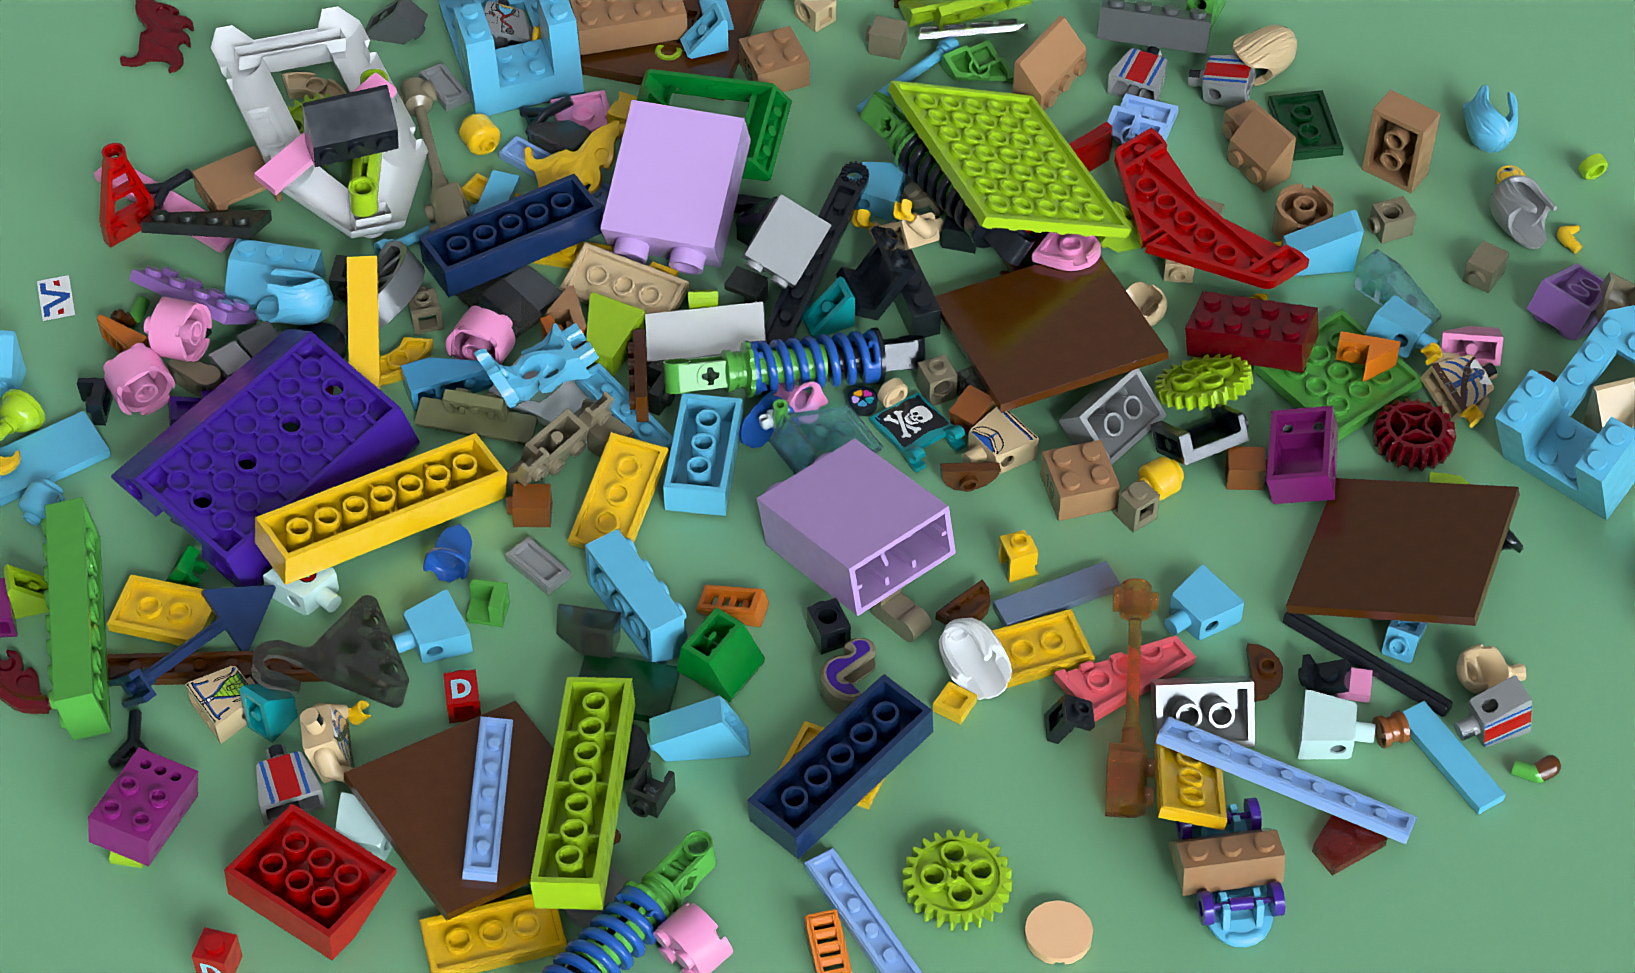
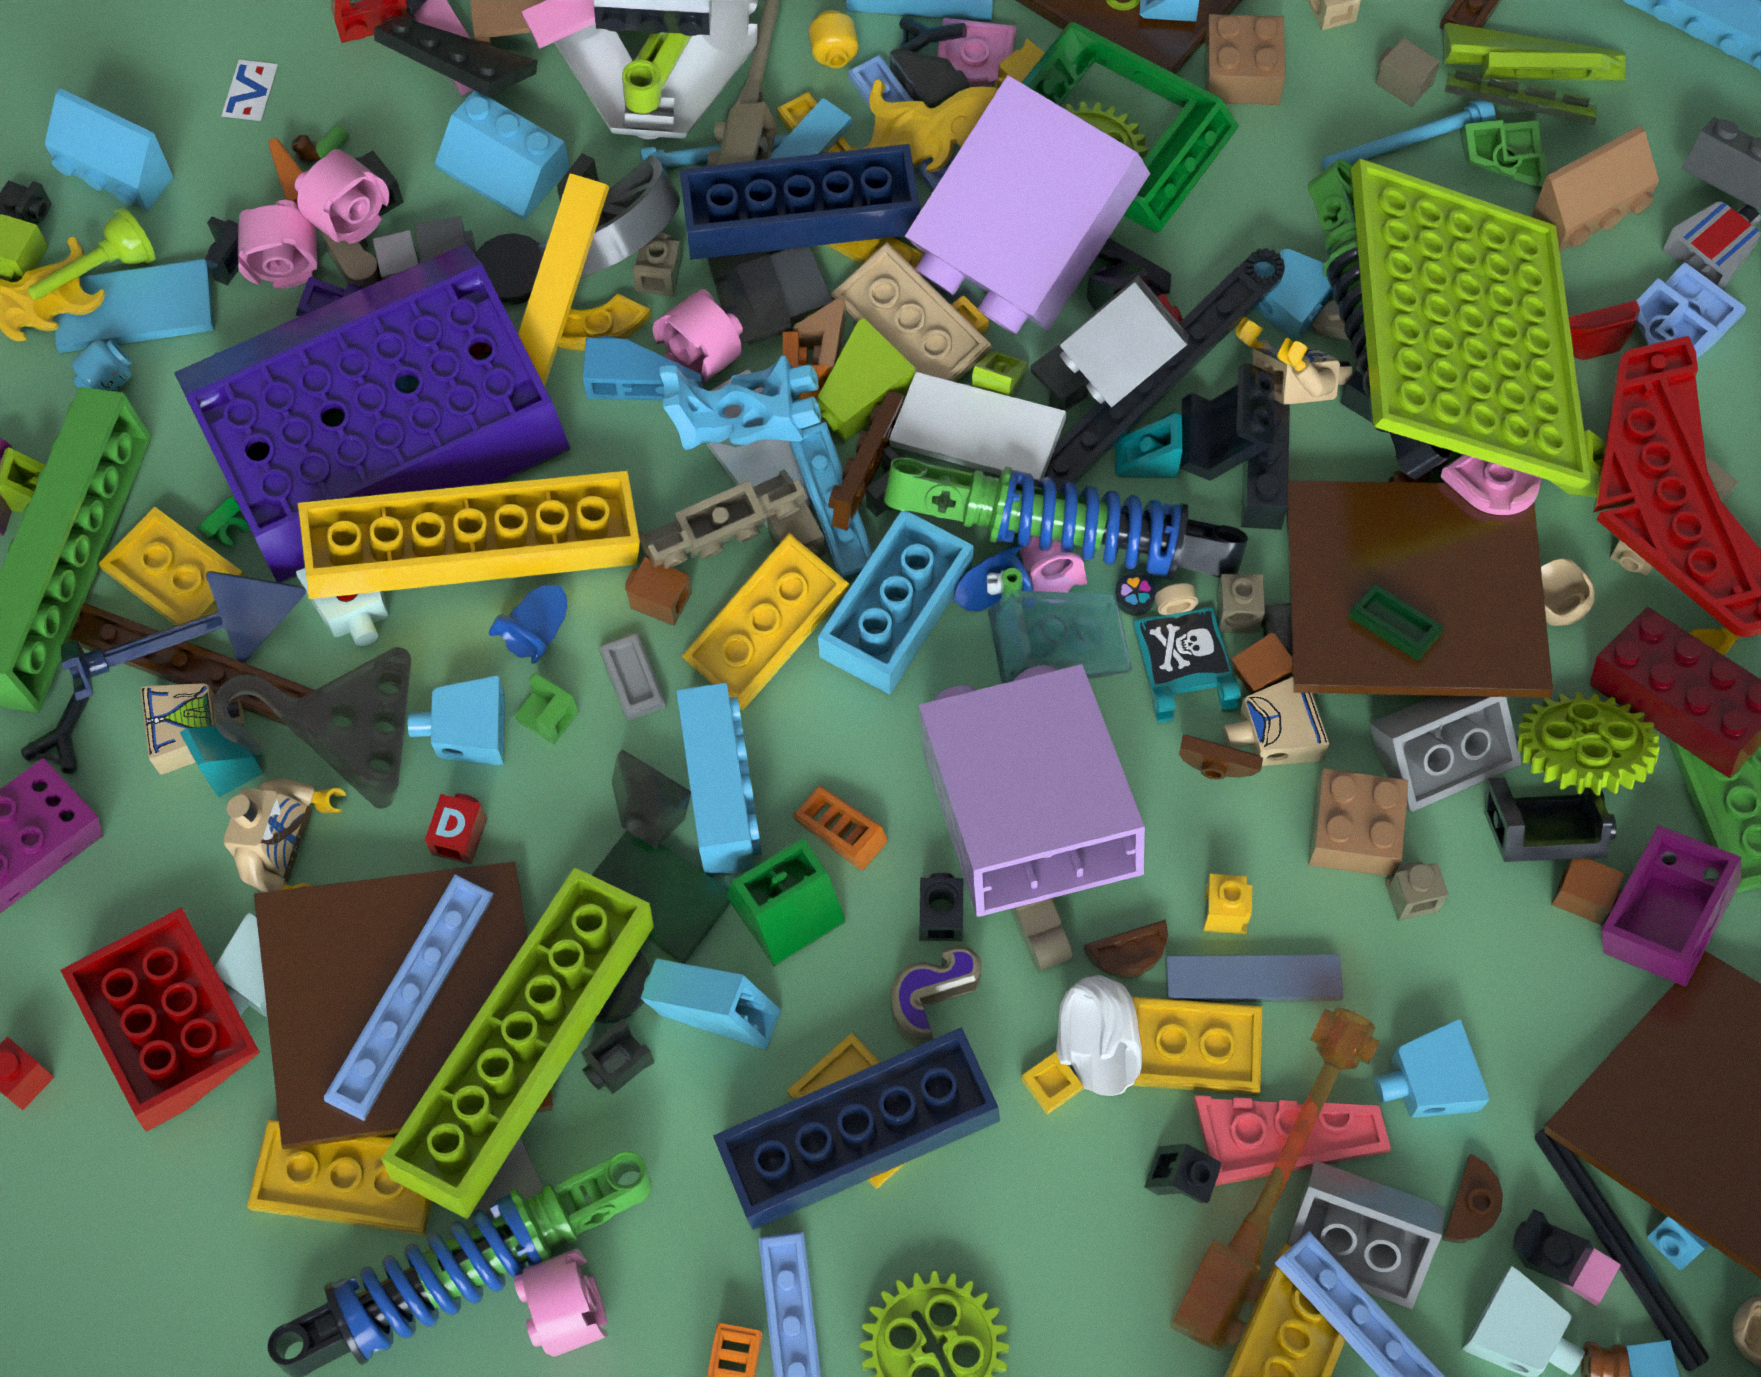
camera: 25 degrees right, 15 degrees up
medium lavender plate [129,266,258,325] -> none
medium azure hair [255,268,334,325] -> none
torso [256,744,326,826] -> none
olive bracket [414,388,538,445] -> none
yellow head [1136,456,1184,501] -> none
none -> dark green tile [1349,582,1444,661]

